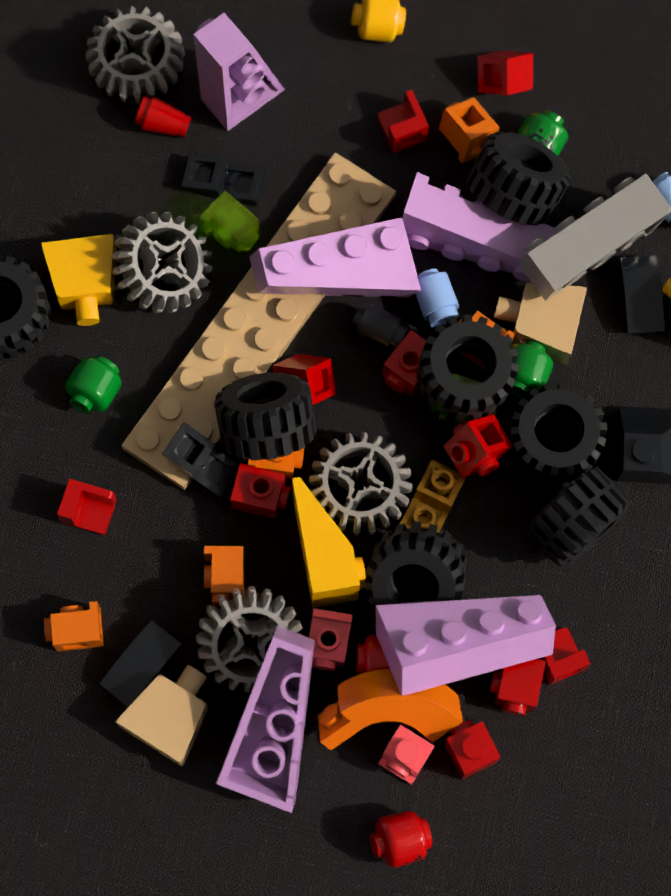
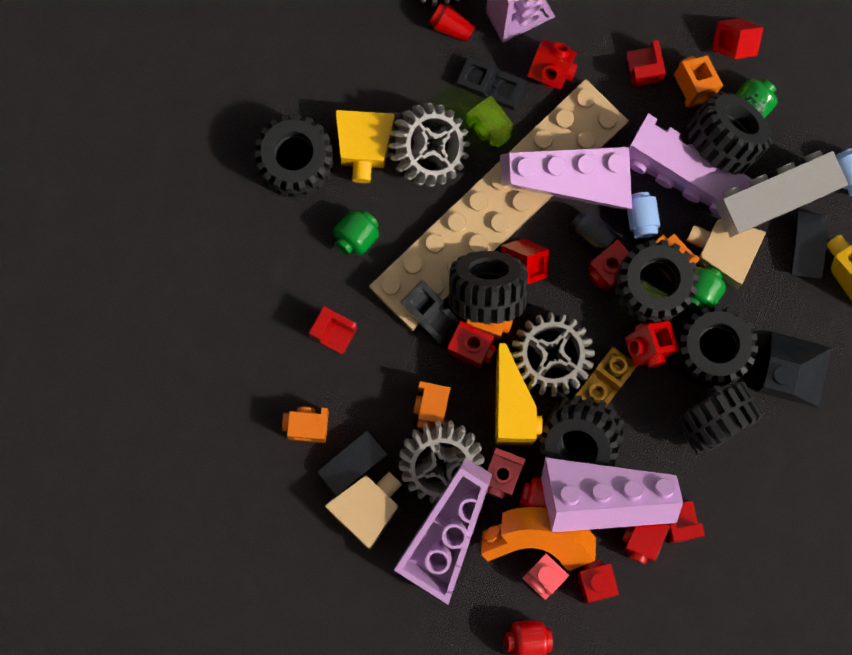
camera: 10 degrees right, 5 degrees up
none -> red brick [528,39,578,90]

